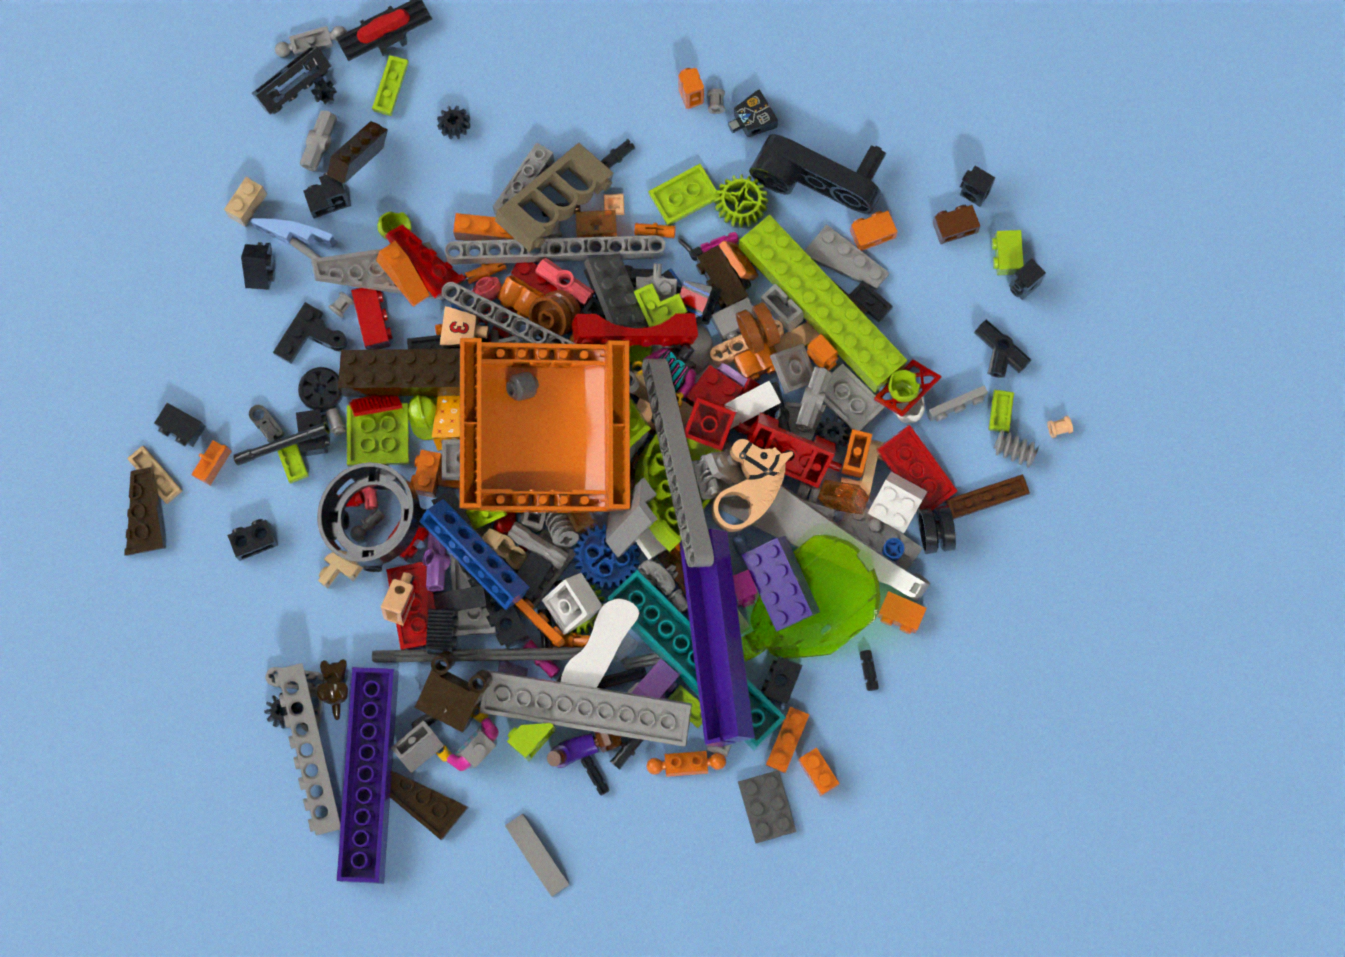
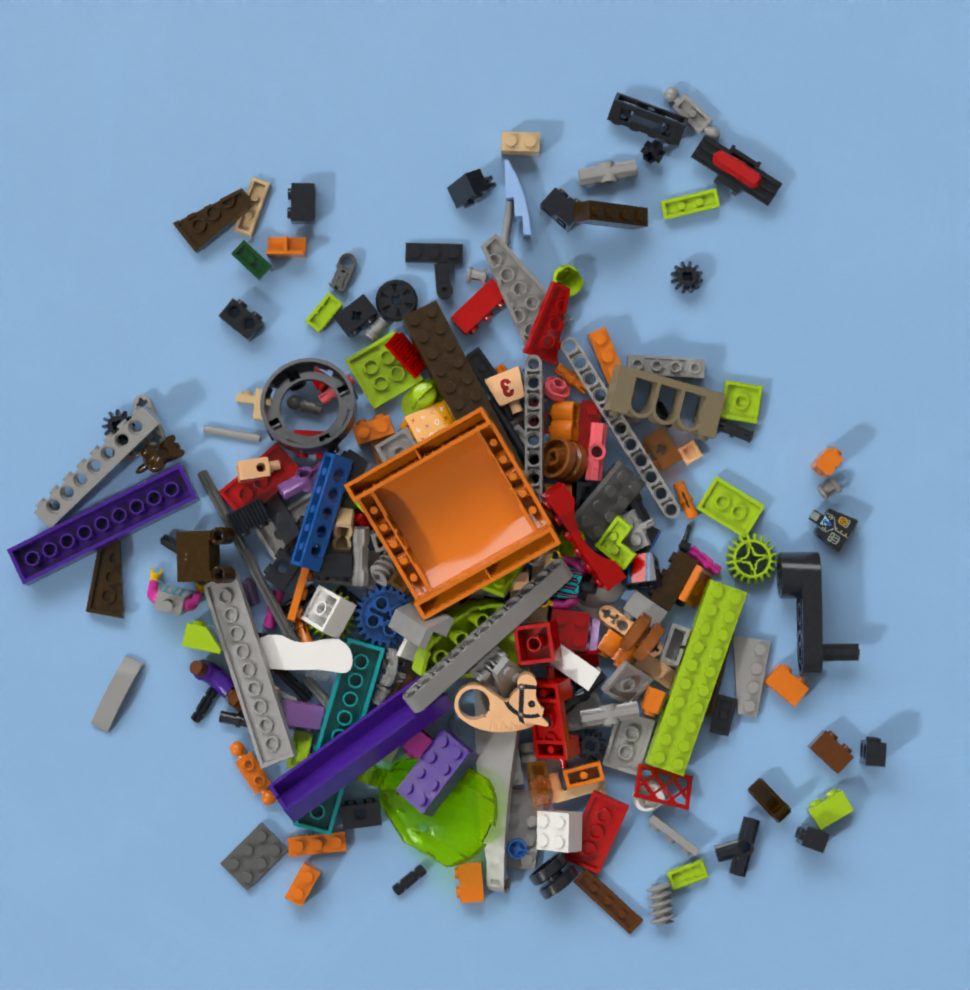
camera: 60 degrees right, 10 degrees up
black piece [233,422,330,466] -> none
orange slope [376,241,430,307] -> none
light grey brick [391,721,444,773] -> none
dark grey head [506,372,539,401] -> none
lime hair [888,370,920,402] -> none
light nougat bush [1047,416,1073,438] -> none
none -> light grey bar [203,425,261,442]
none -> dark green panel [231,240,274,281]
none -> lime plate [720,380,763,424]
none -> dark brown animal [748,778,791,823]

